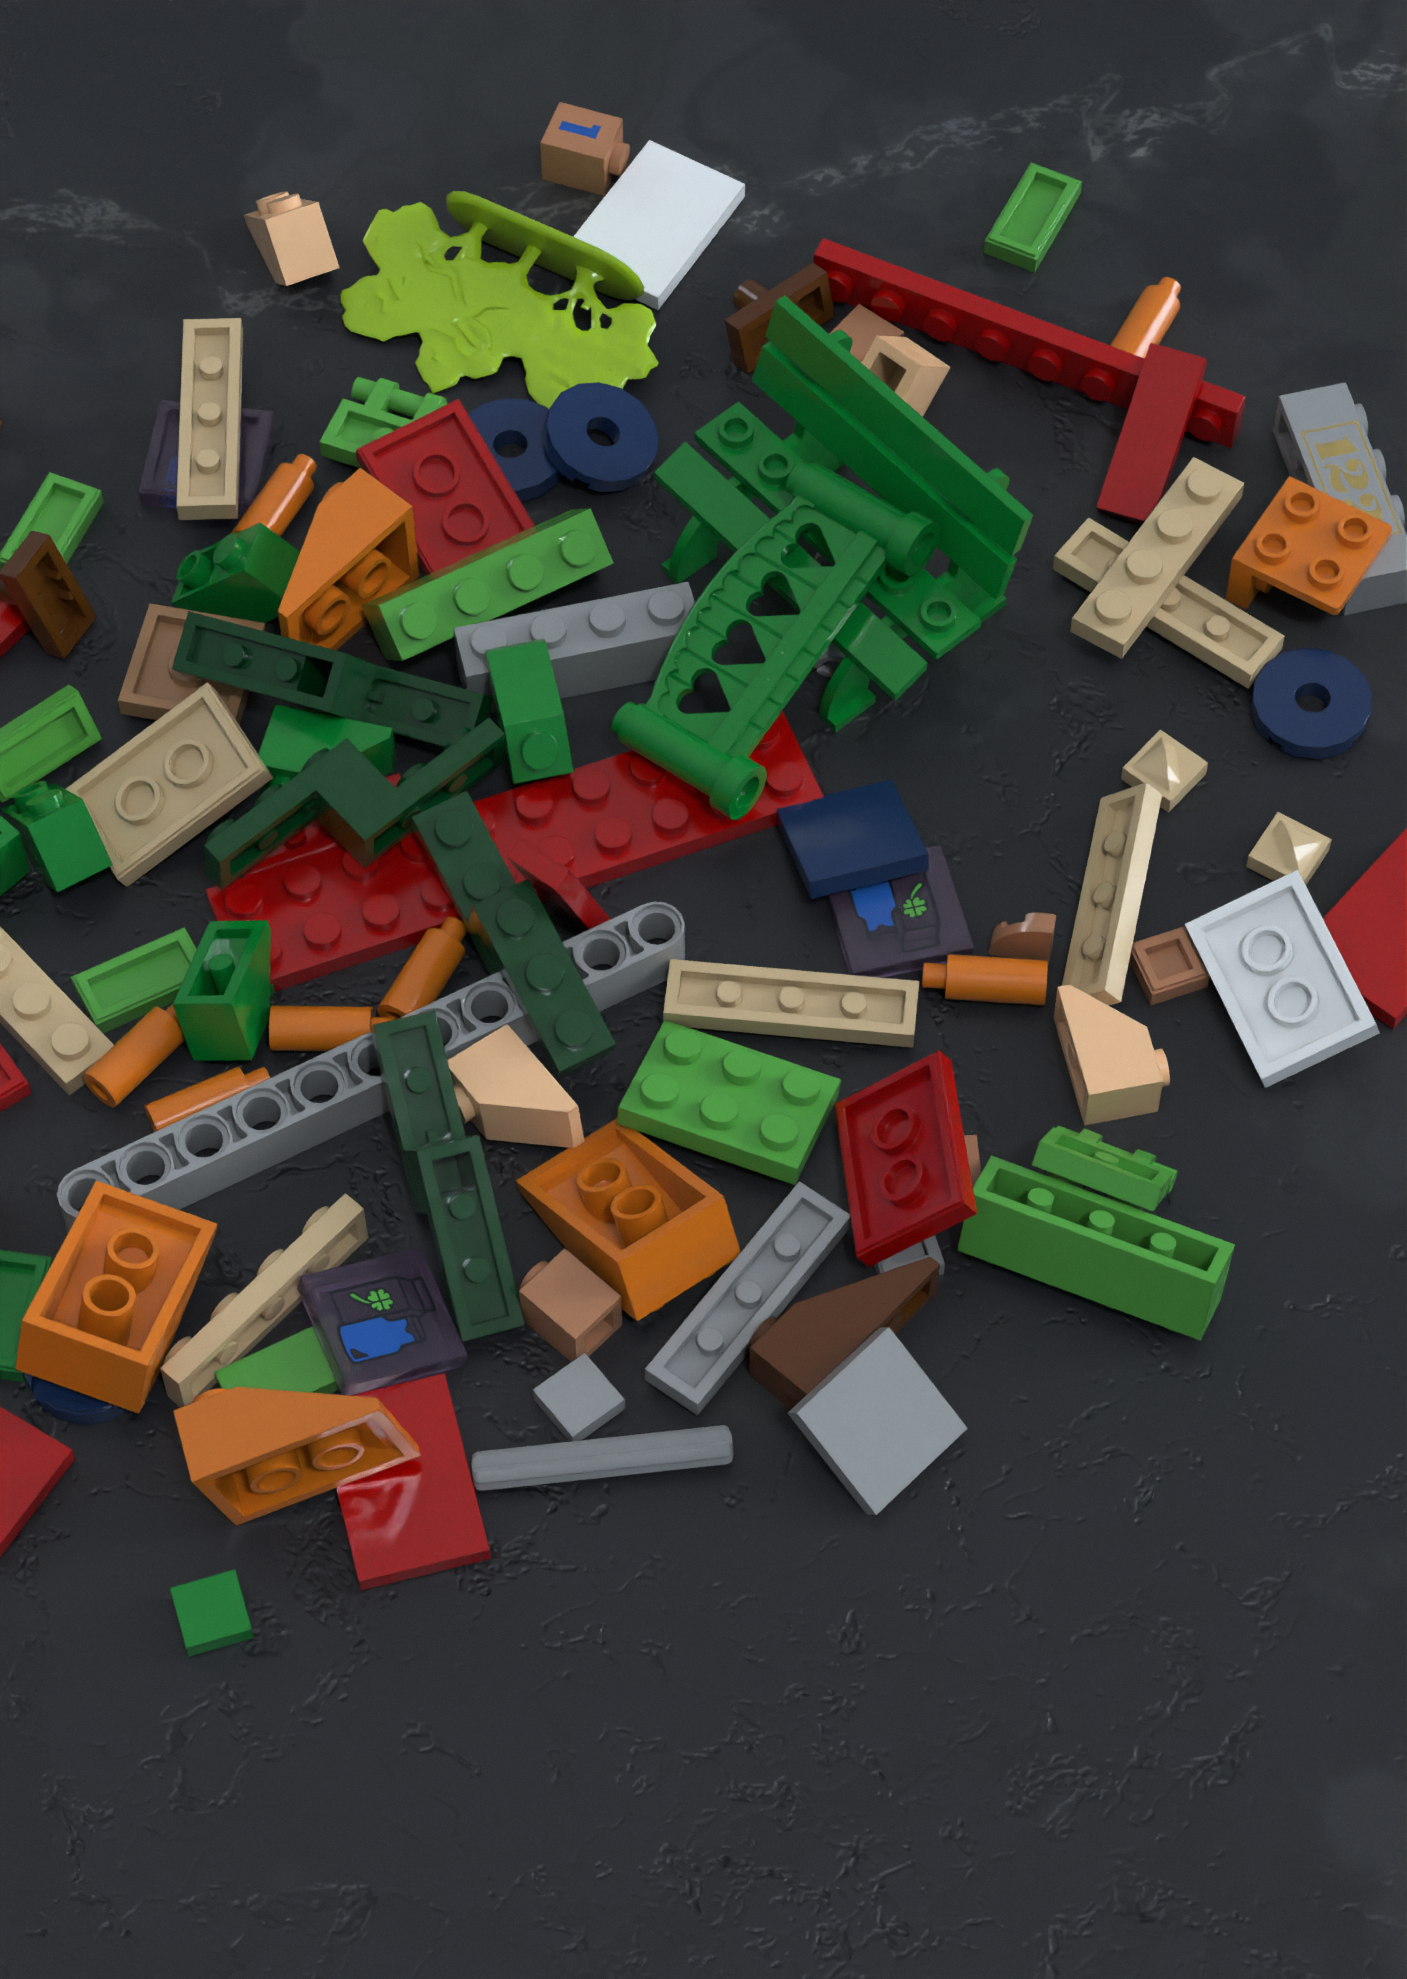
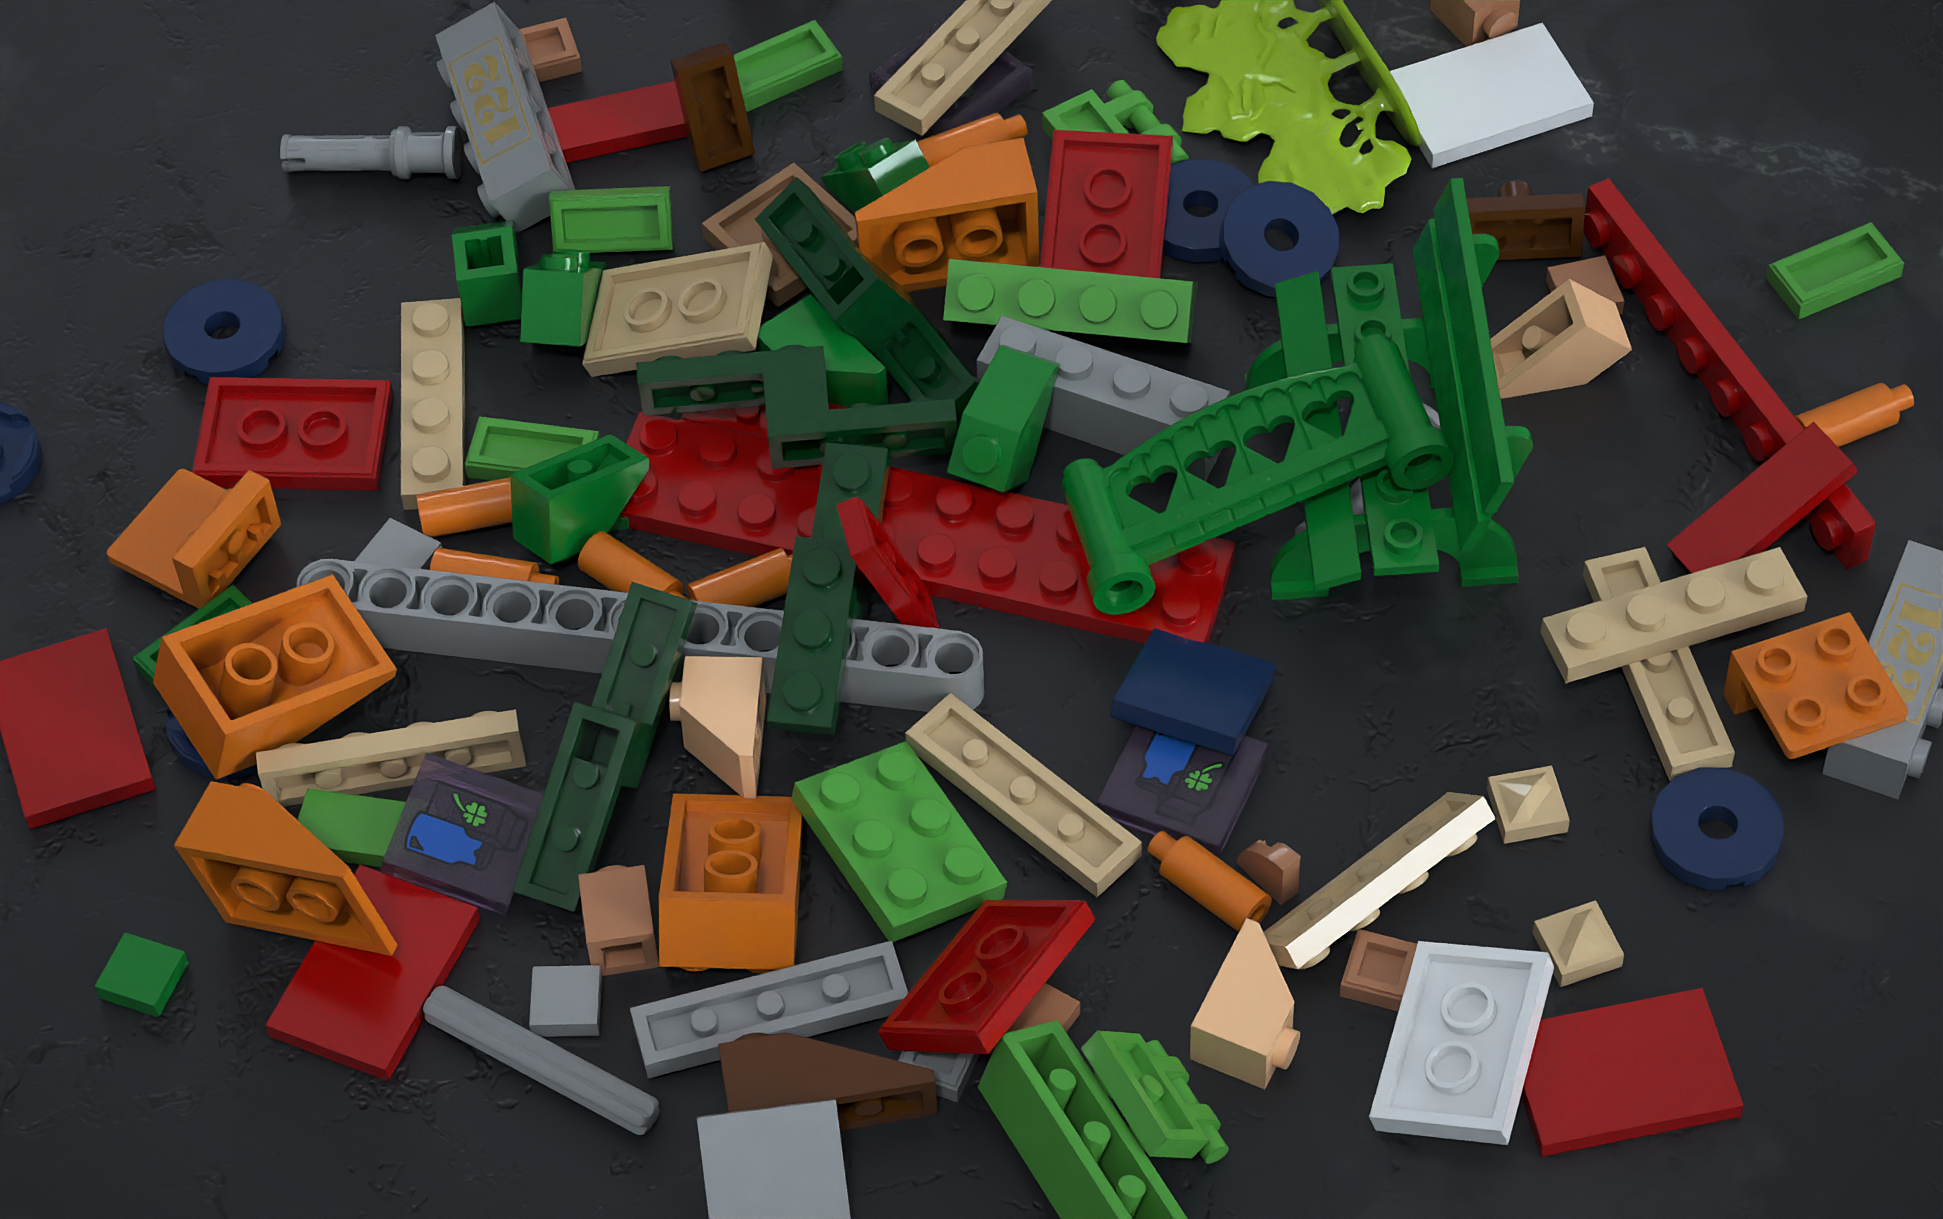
camera: 40 degrees right, 5 degrees down
none -> light grey tile [355,518,442,570]

